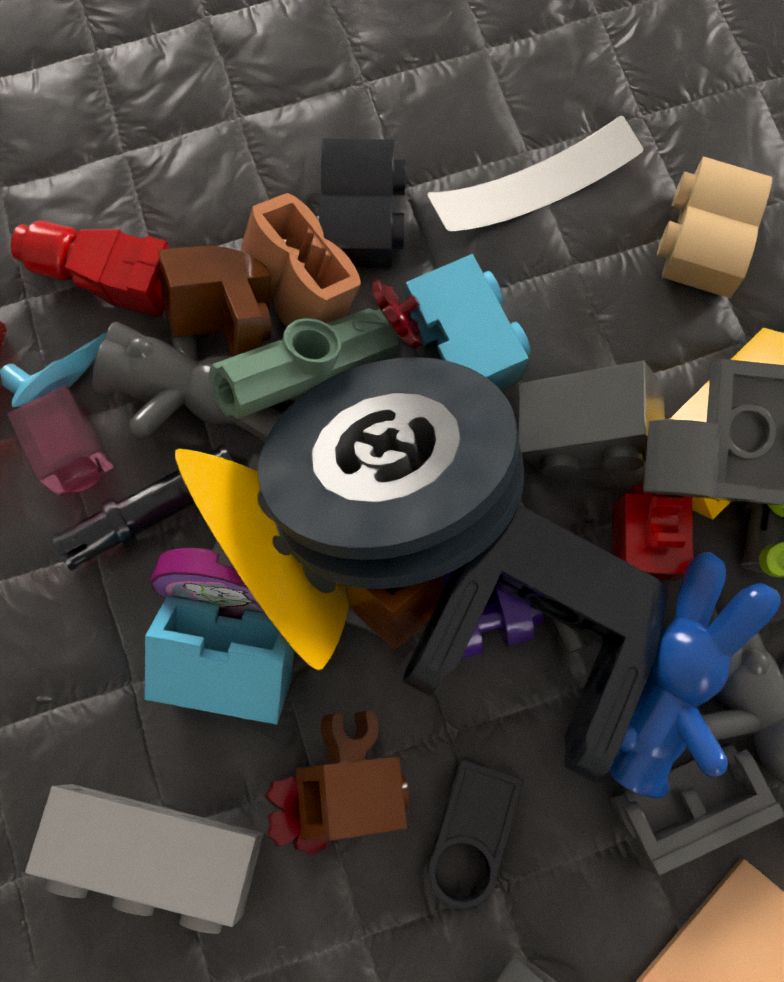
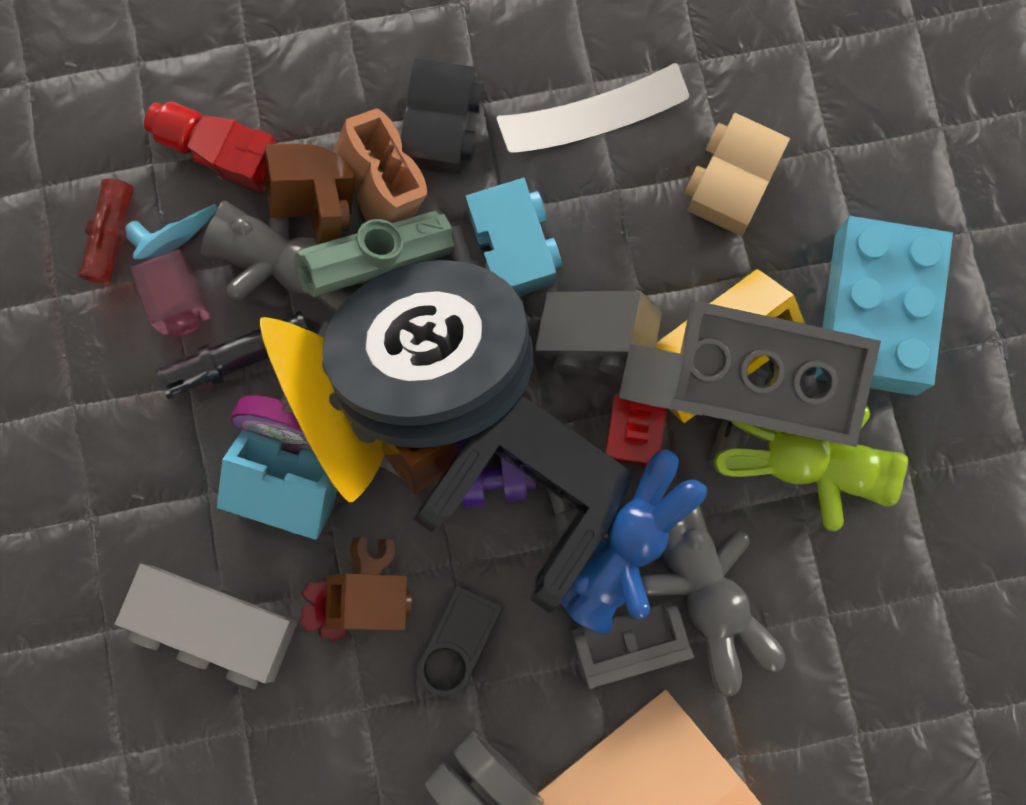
camera: 10 degrees right, 5 degrees up
dark red plant [372,279,423,348] -> none

